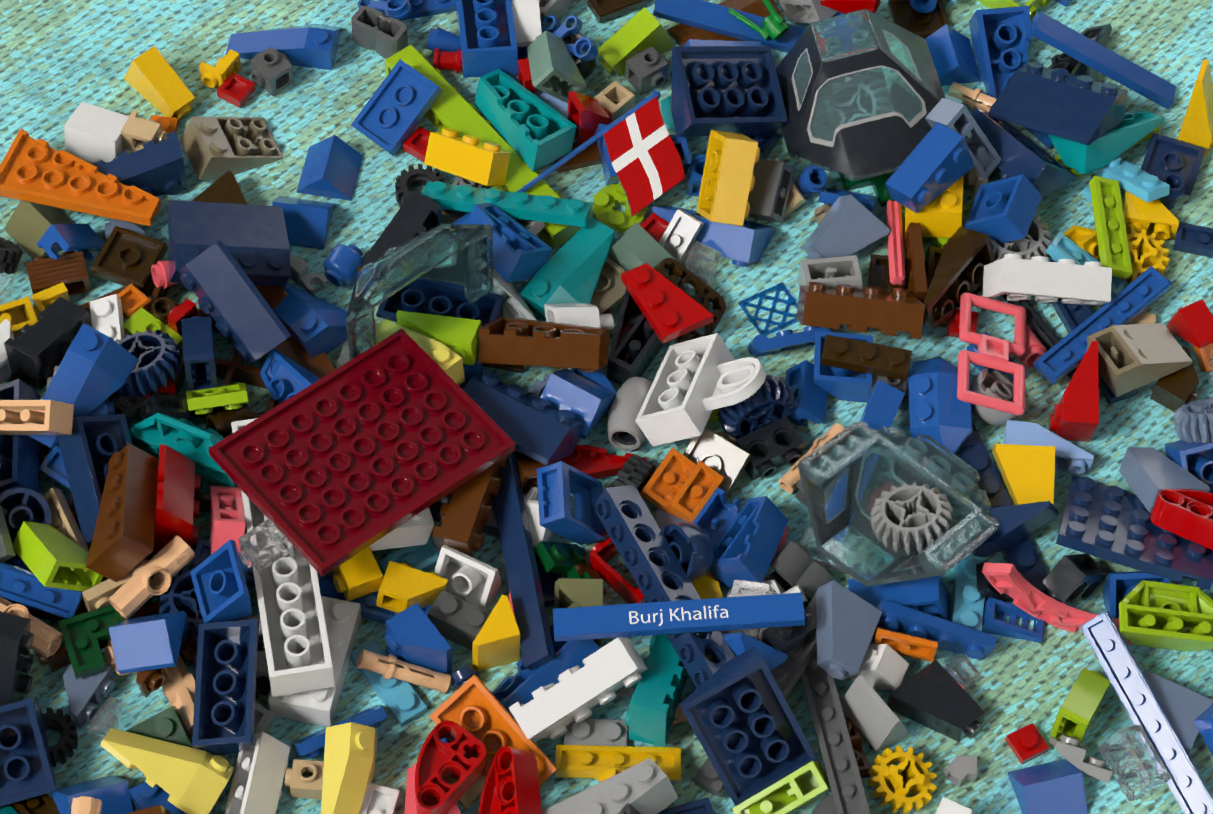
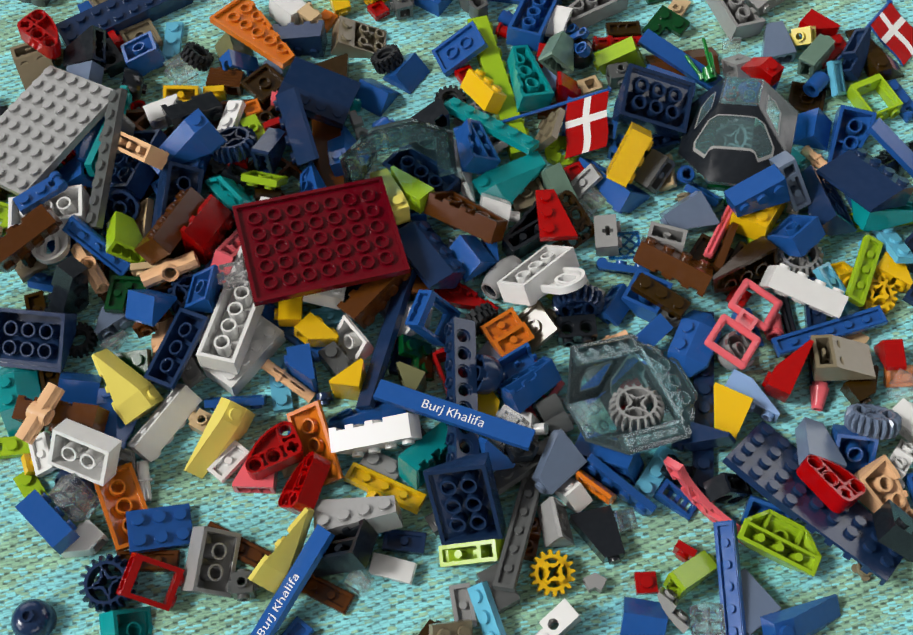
camera: 30 degrees right, 5 degrees up
none -> black tyre [370,44,404,74]
none -> dark tan plate [534,107,566,153]
none -> red pin [592,35,642,52]
none -> light grey brick [593,214,622,256]
none -> red plate [672,540,698,562]
none -> coral cone [809,381,830,411]

